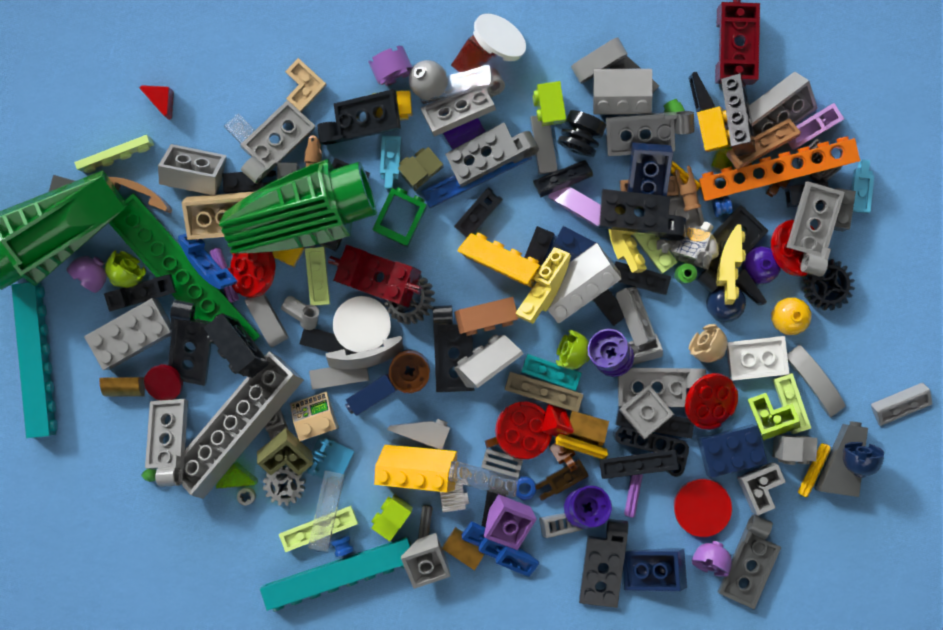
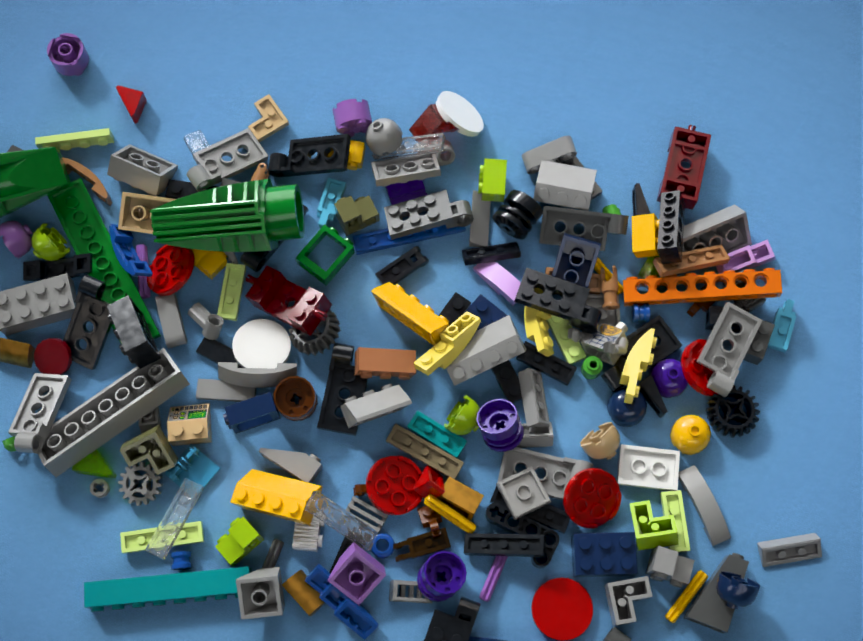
camera: 15 degrees right, 15 degrees down
none -> medium lavender brick [47,33,89,76]

